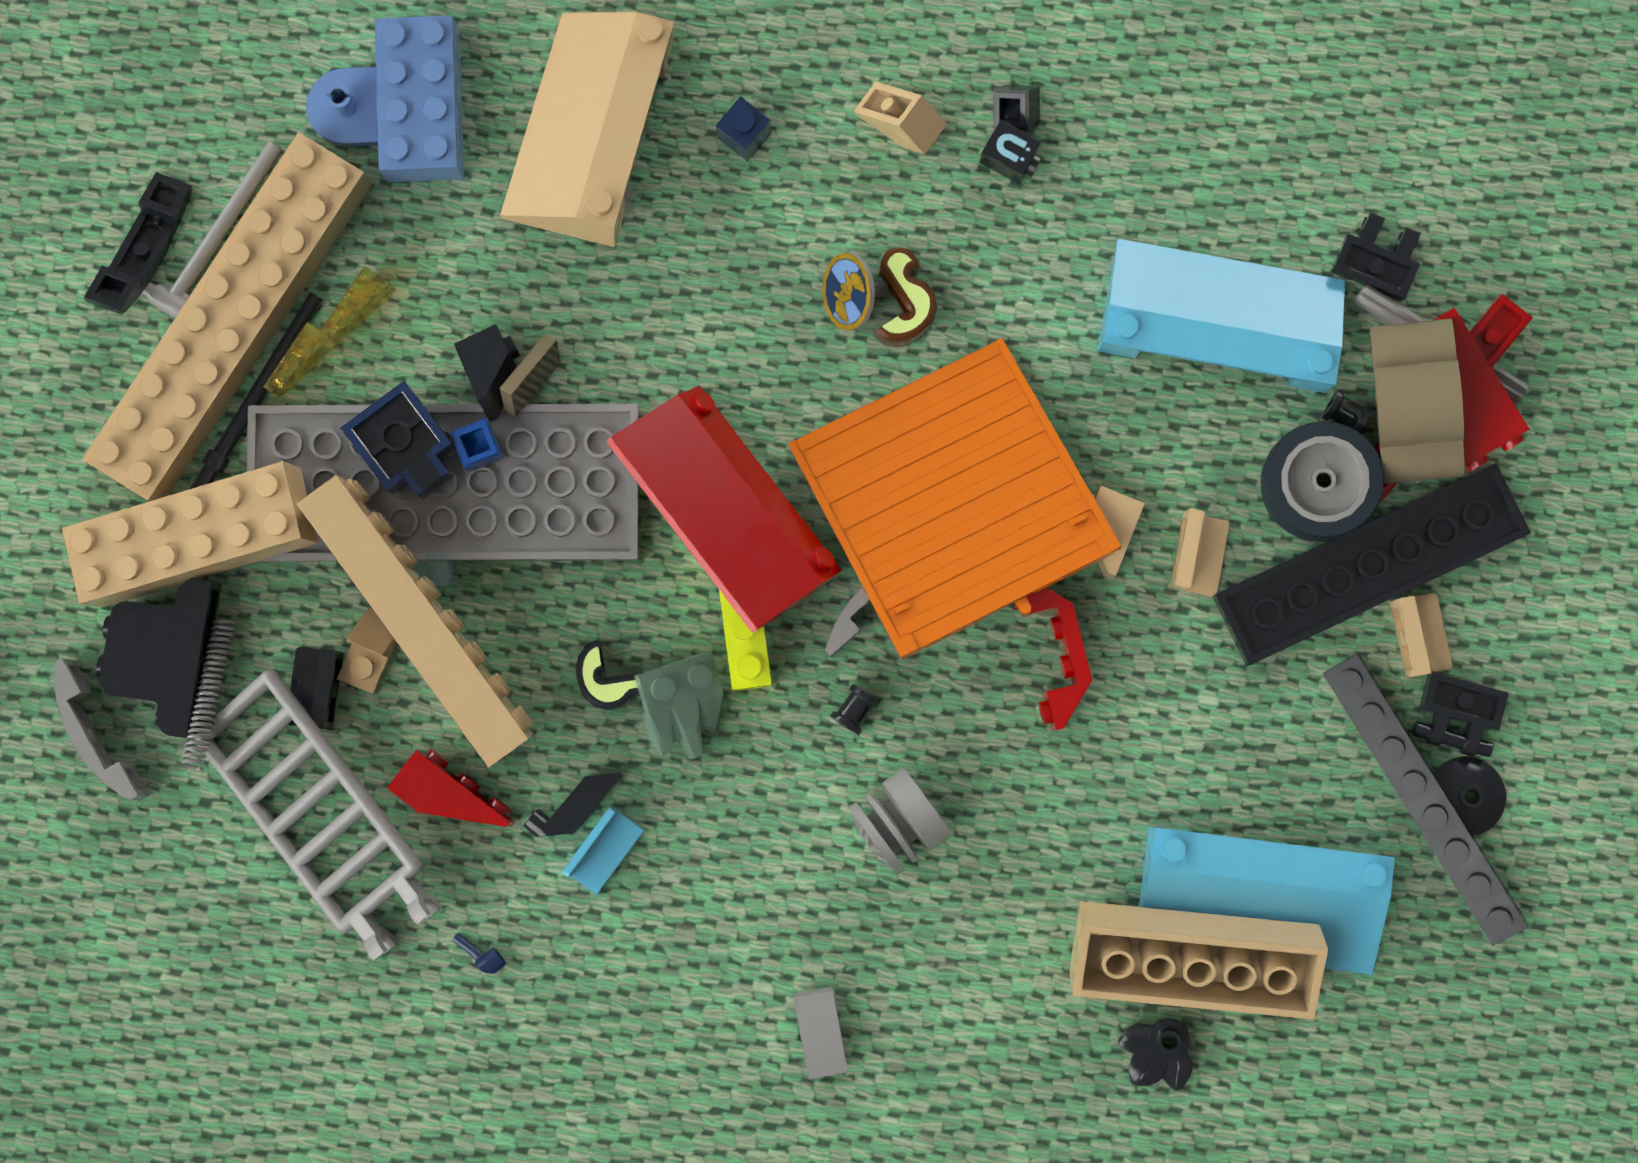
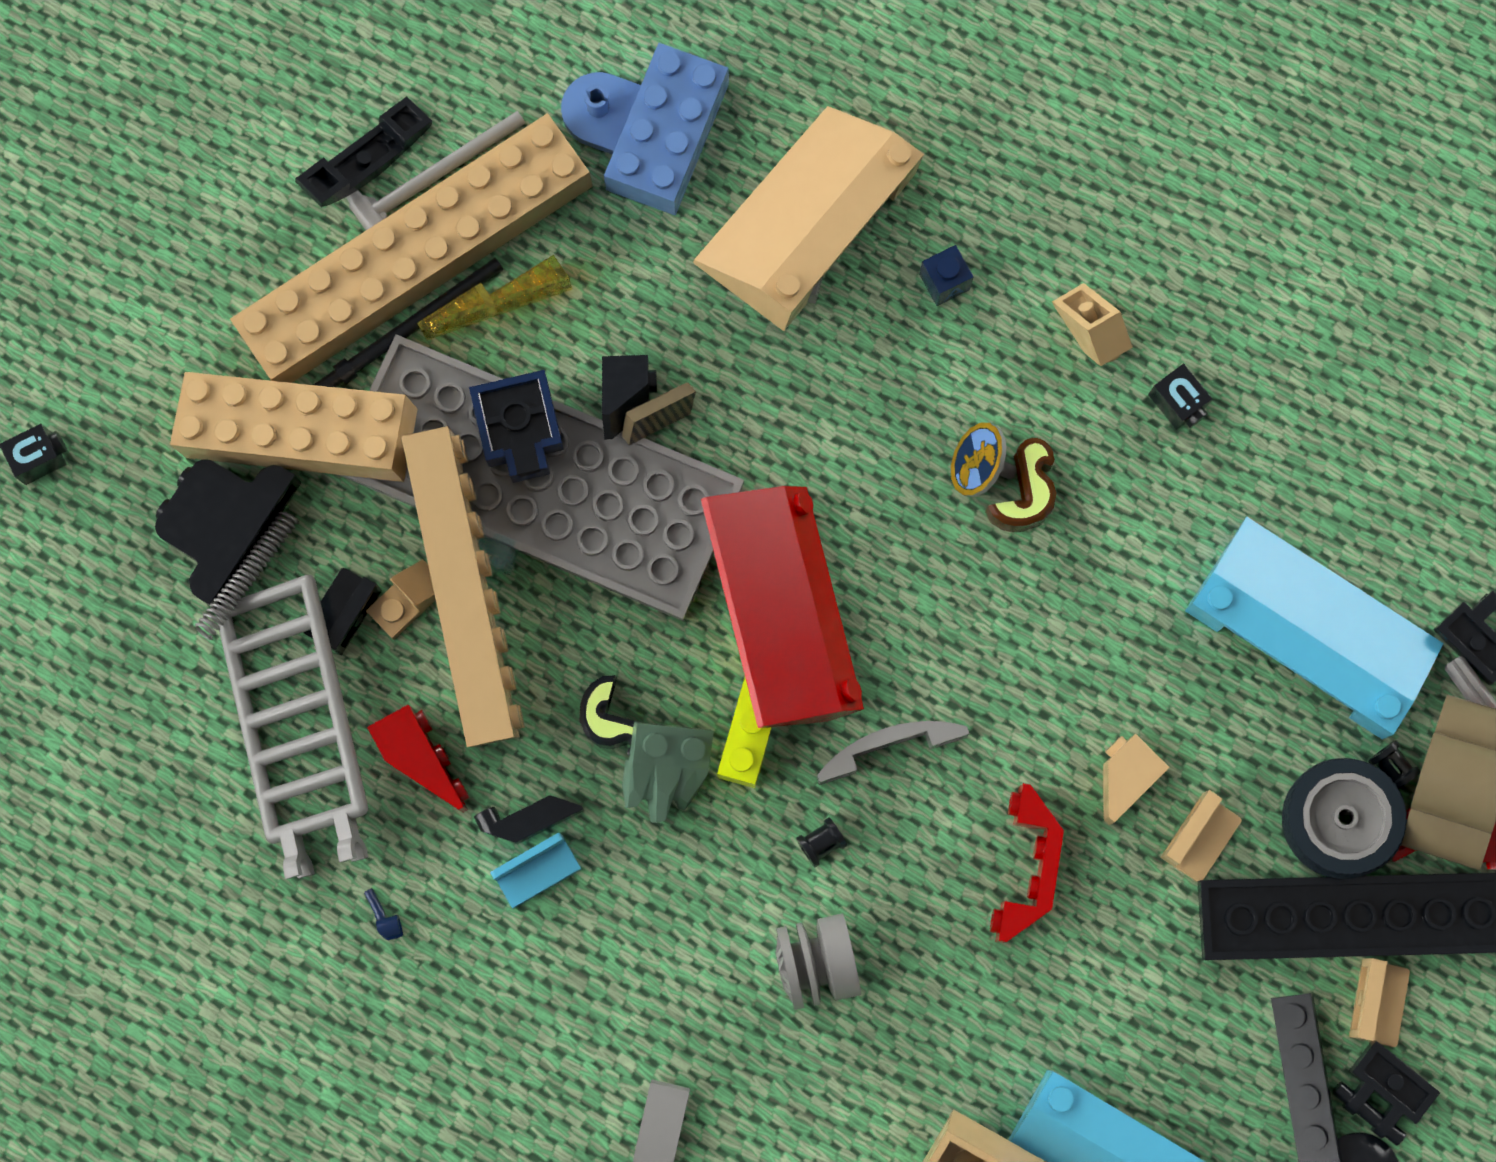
camera: 25 degrees right, 5 degrees down
light grey slope [54,658,149,800] -> none
blue slope [450,418,504,473] -> none
orange door [788,338,1121,660] -> none
black slope [993,85,1040,130] -> none

